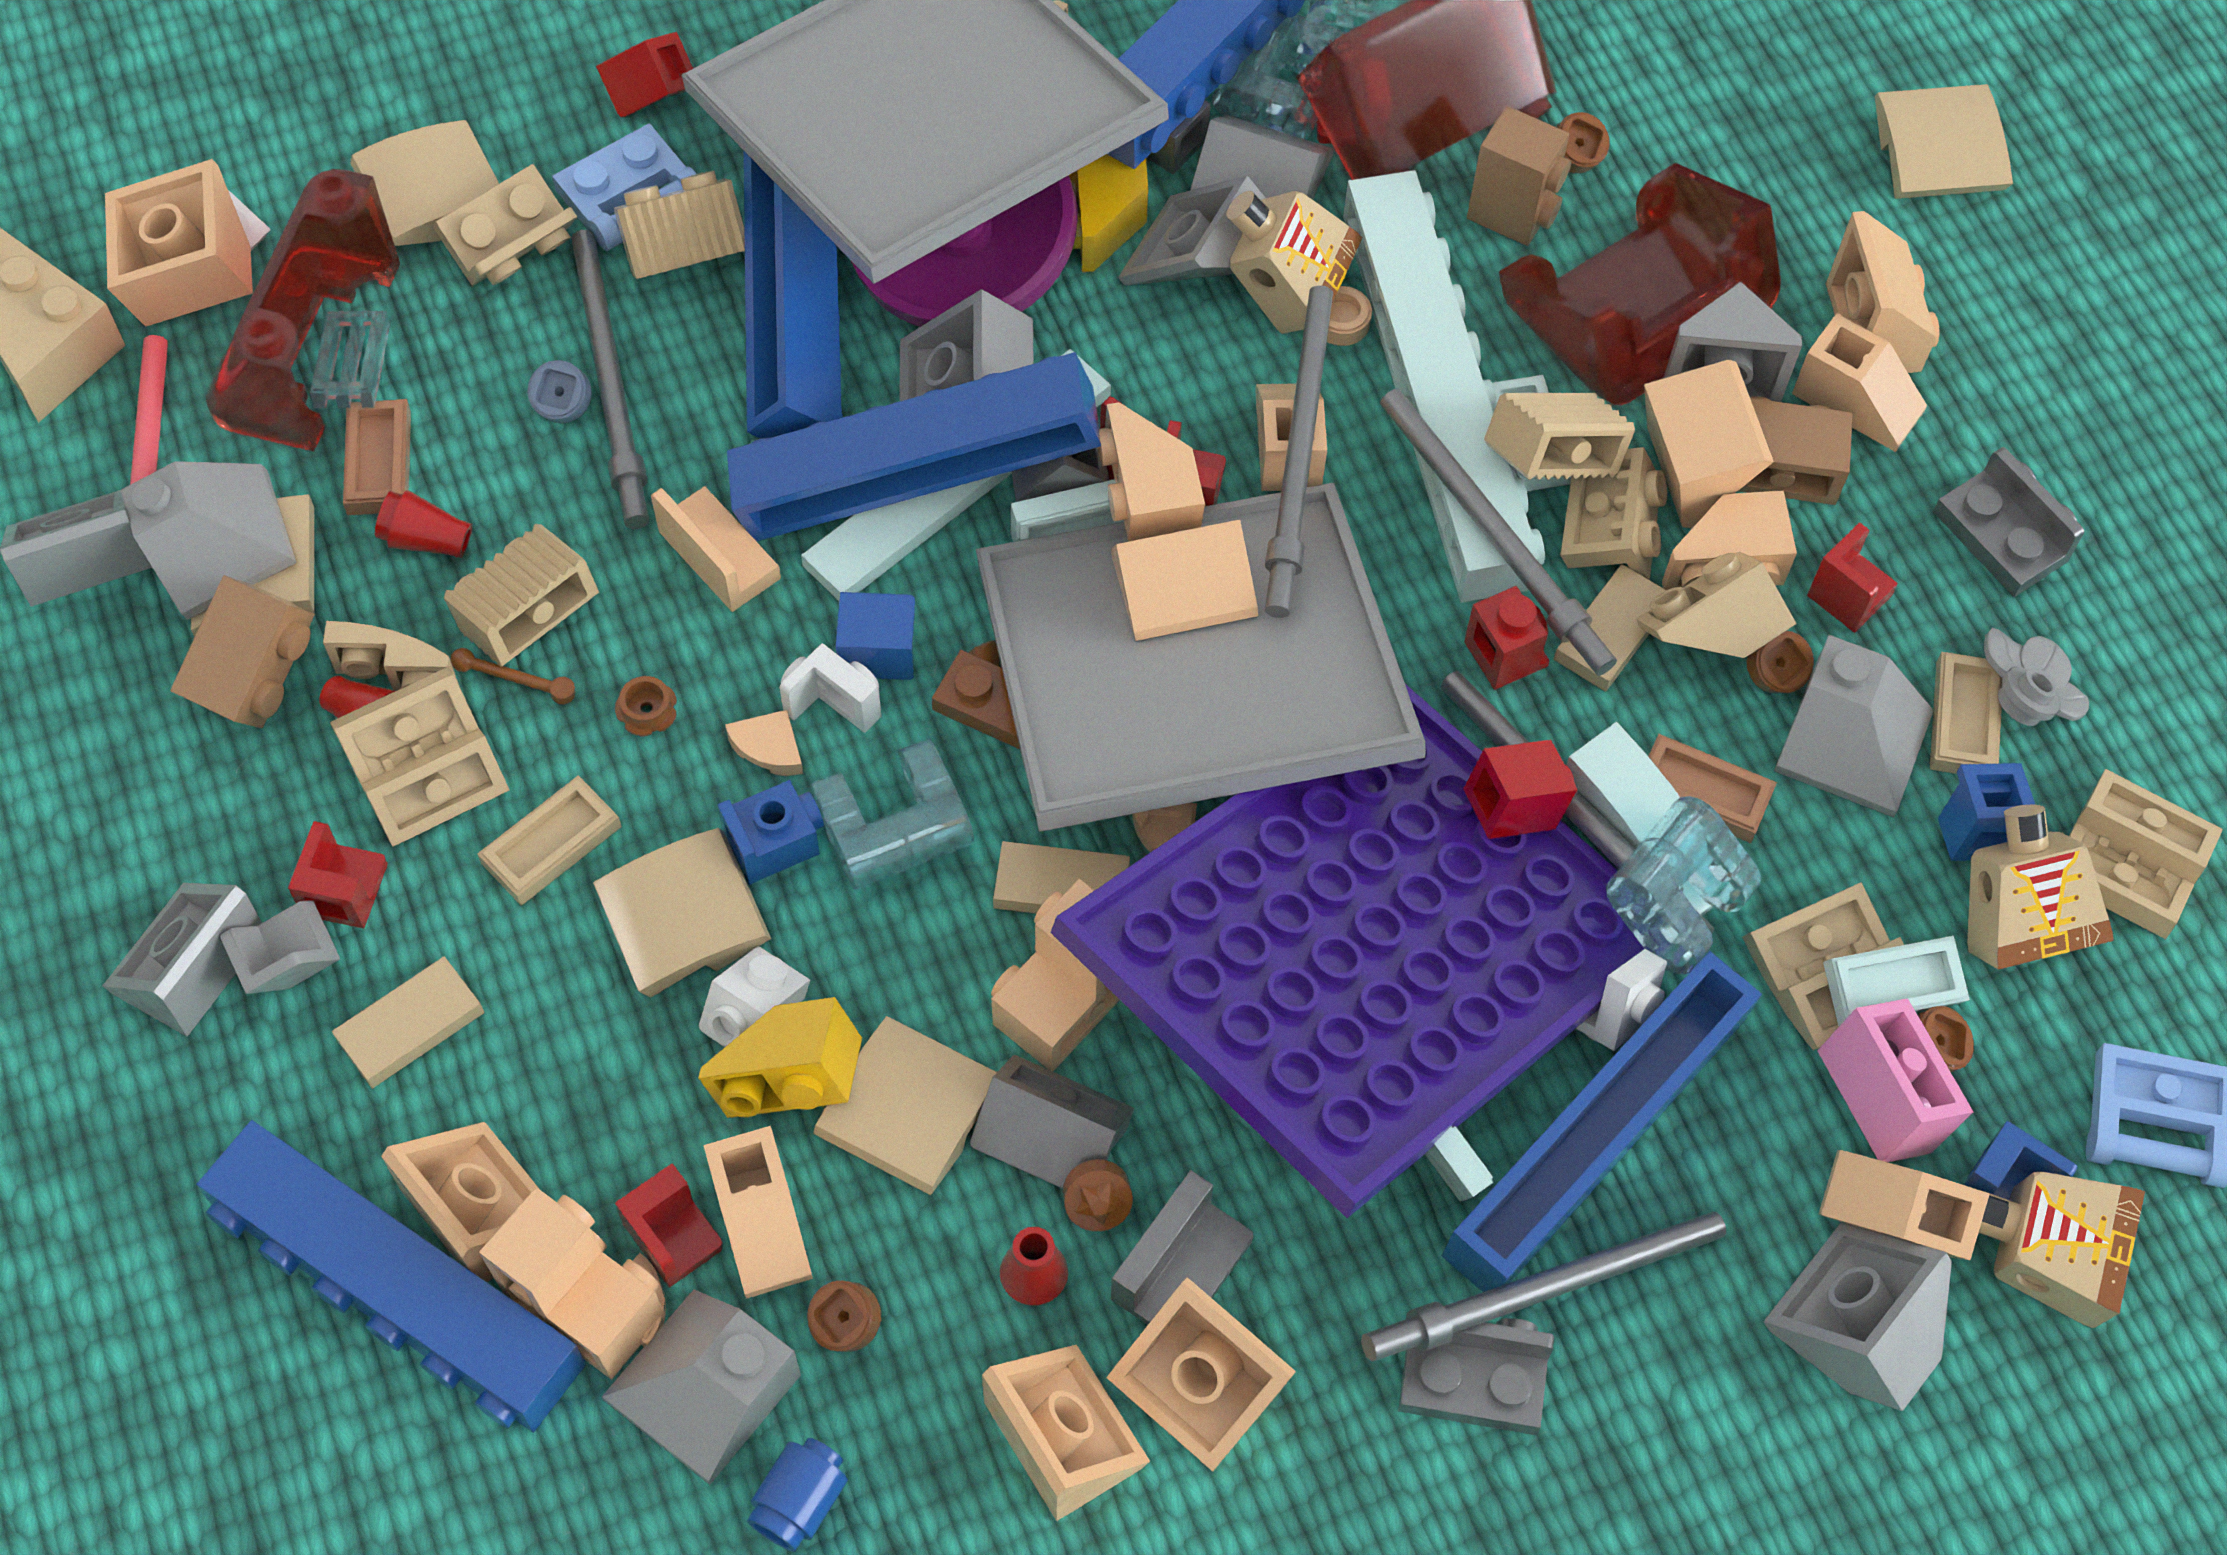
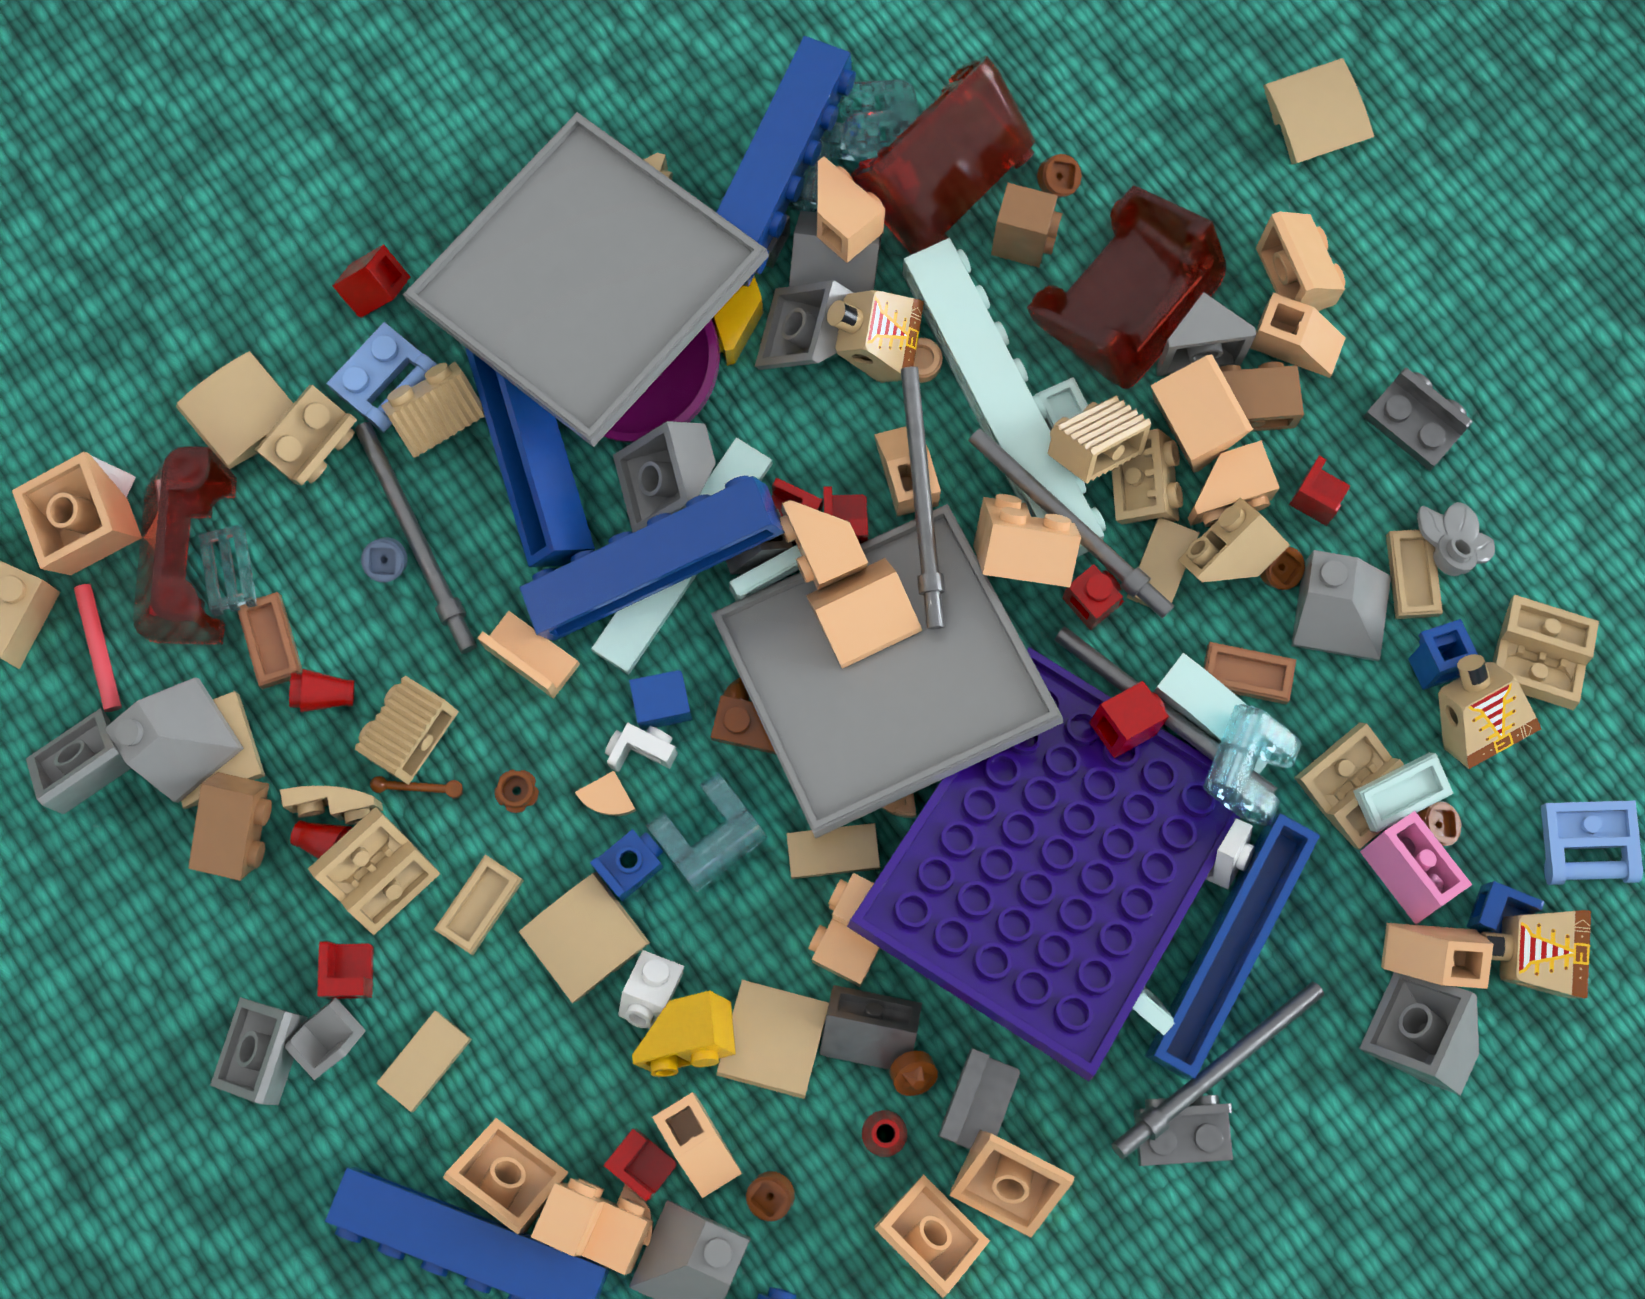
camera: 10 degrees left, 15 degrees up
none -> light nougat slope [817,156,885,263]
none -> light nougat brick [973,494,1081,587]

